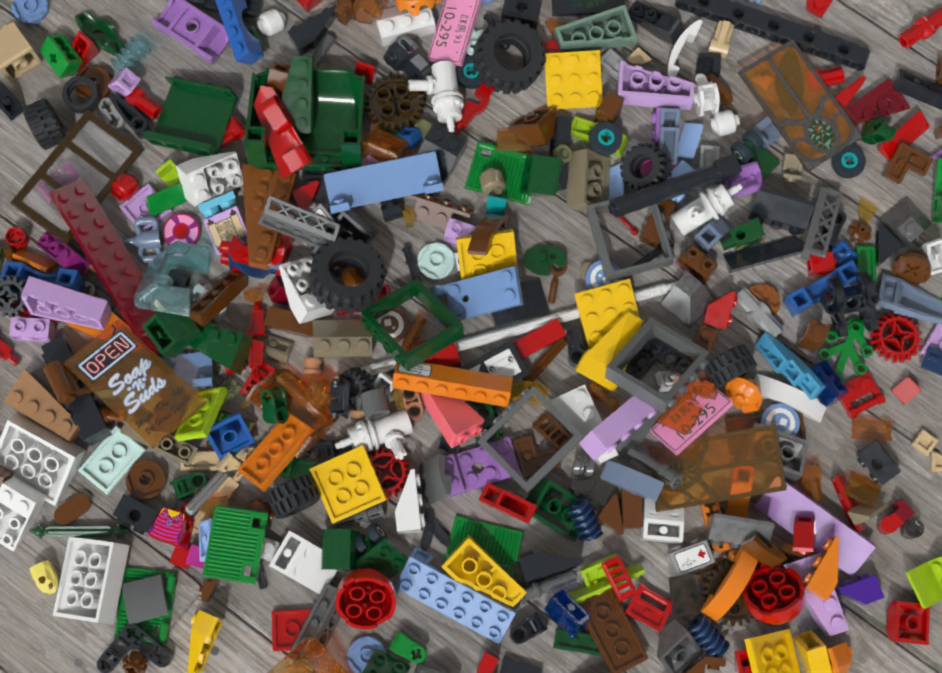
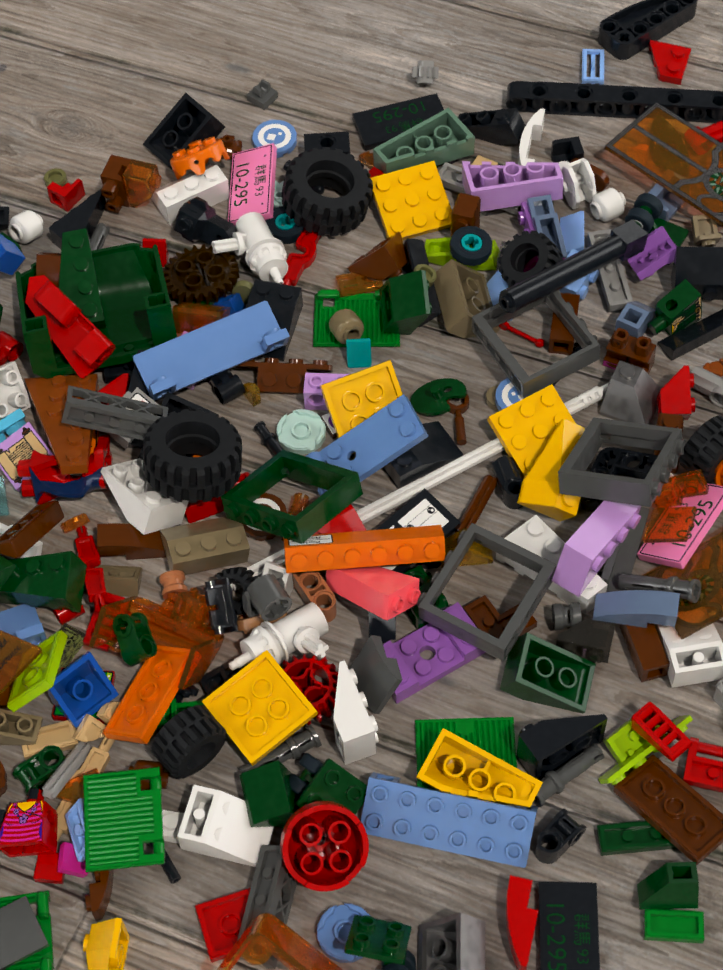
camera: 10 degrees left, 20 degrees down
dark red panel [267,275,290,306] -> none
green piece [388,631,427,664] -> none
clear yellow tile [392,390,405,411] -> none
black piece [420,508,450,551] -> none
reddish brown slope [468,213,511,256] -> none
red slope [478,482,538,524] -> none
red tile [513,318,567,360] -> none
reddish brown slope [532,412,572,452] -> none
clear blue brick [544,589,591,638] -> none
dark blue piece [567,497,603,541] -> none
clear orange pin [587,381,620,412] -> none
reddish brown slope [597,494,624,536] -> none
white piece [670,184,743,236] -> none
tan piece [707,20,734,59] -> none

